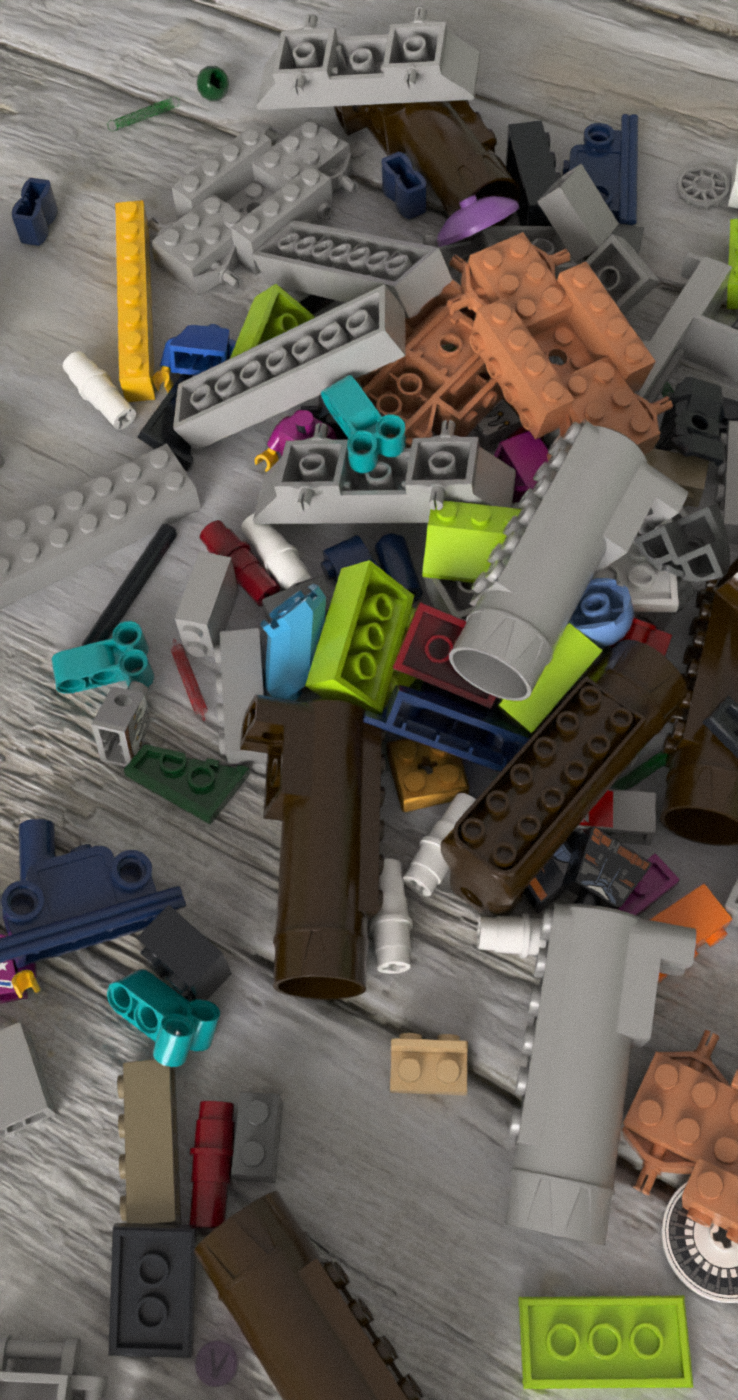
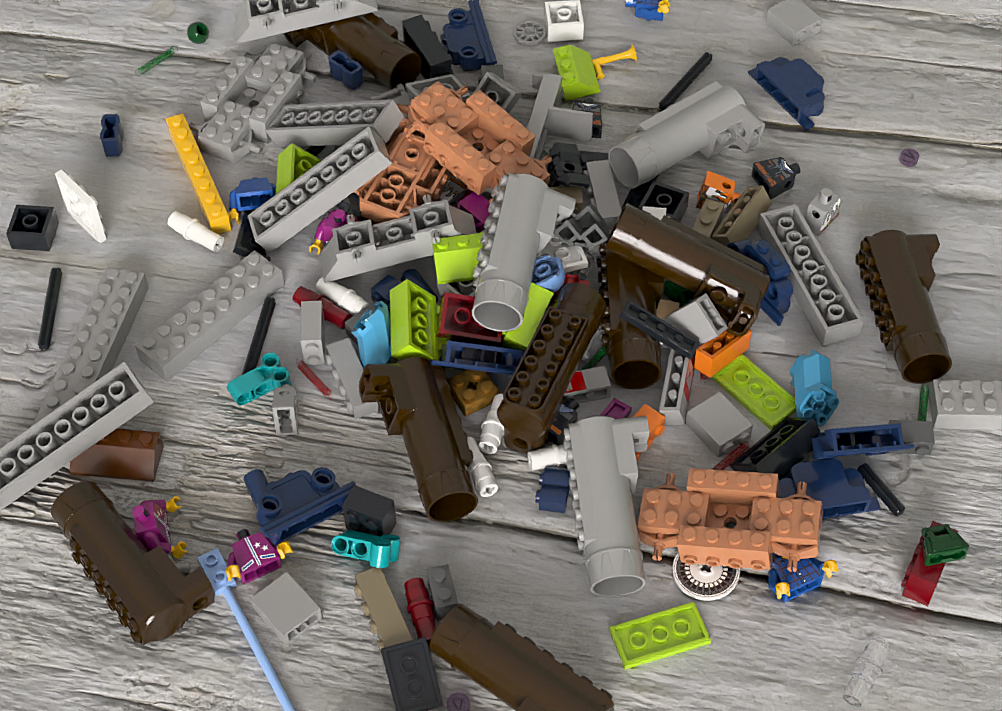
camera: 20 degrees left, 10 degrees down
dark green wing [124,744,250,825] -> none
teal piece [321,375,406,473] -> none
tan bracket [390,1033,468,1095] -> none
medium lavender dish [436,195,519,247] -> none
light grey brick [537,164,619,262] -> none
torso [563,826,652,910] -> none
none -> dark blue brick [535,466,570,513]

